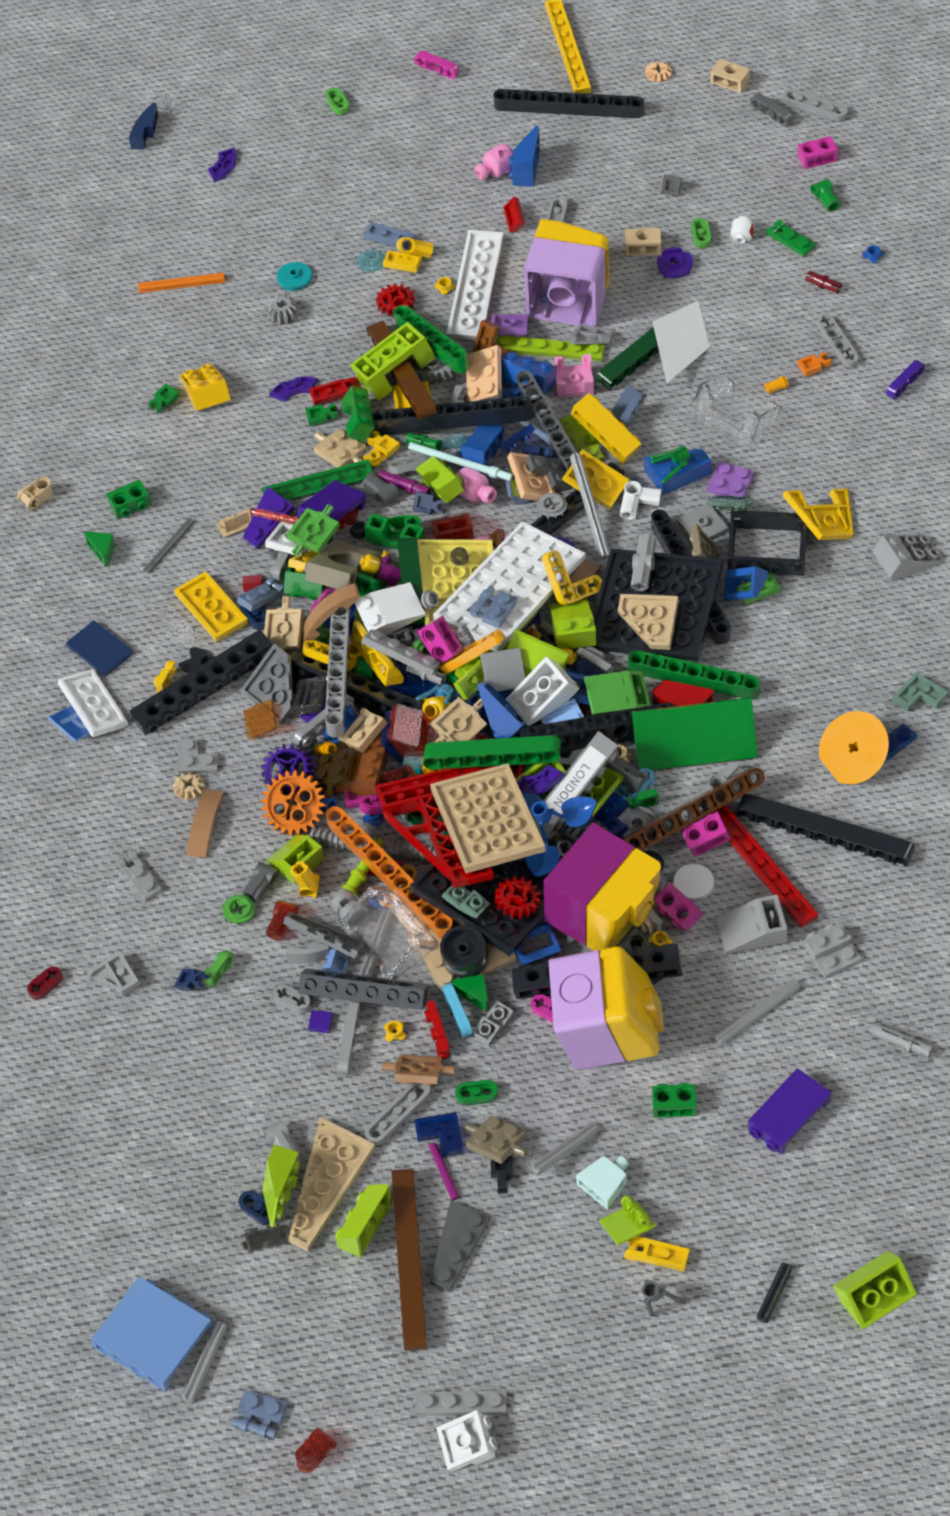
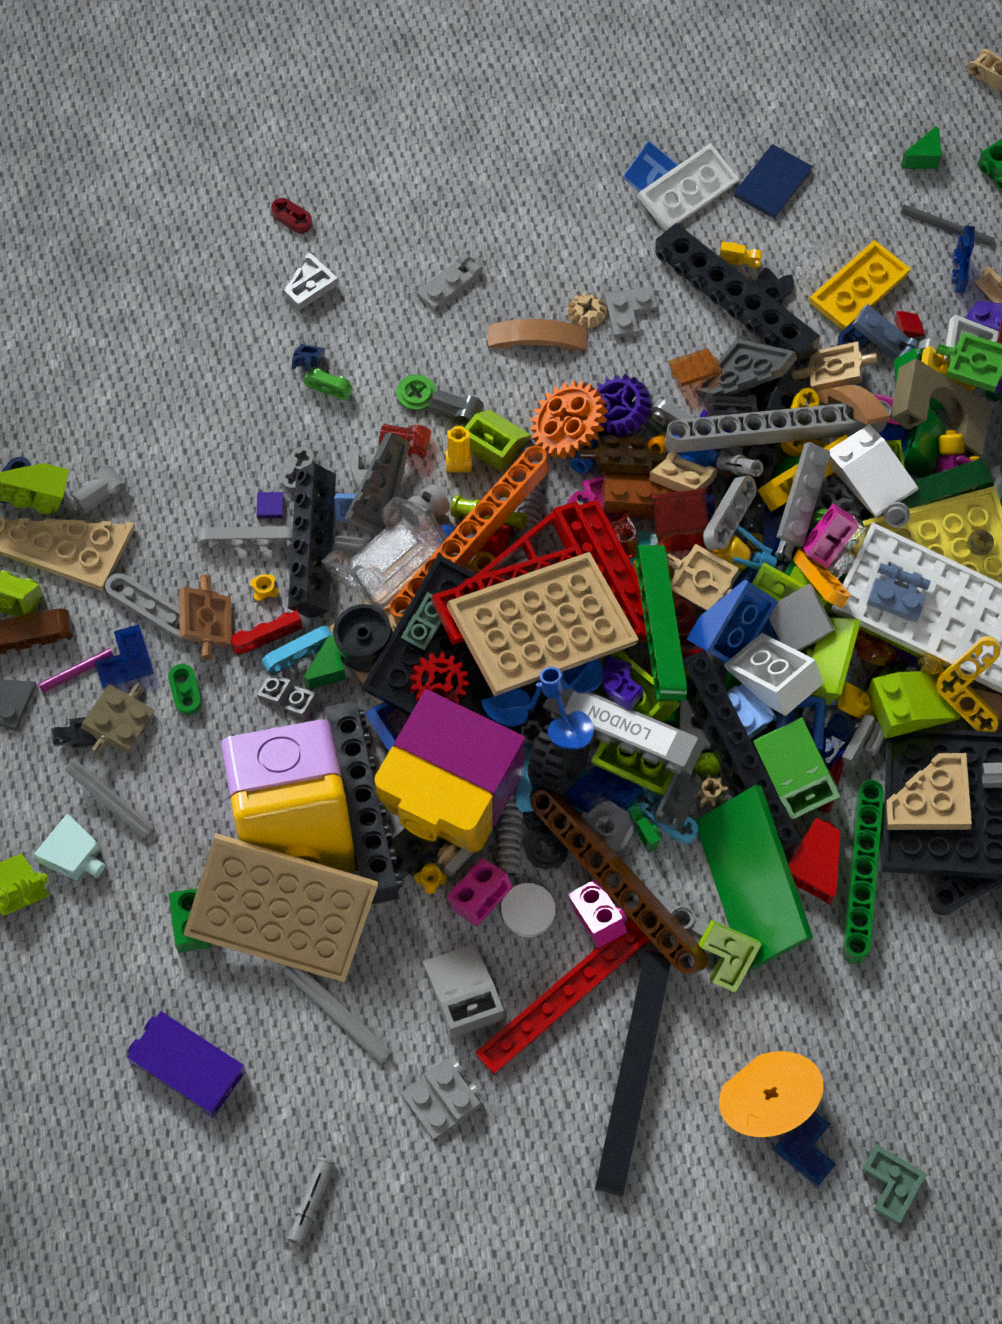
camera: 75 degrees right, 10 degrees up
none -> tan plate [183,833,378,983]
none -> lime plate [699,920,762,993]
none -> light grey beam [703,475,756,550]
none -> light grey pin [716,454,763,477]
none -> clear yellow plate [917,653,944,676]
none -> clear blue plate [951,225,975,293]

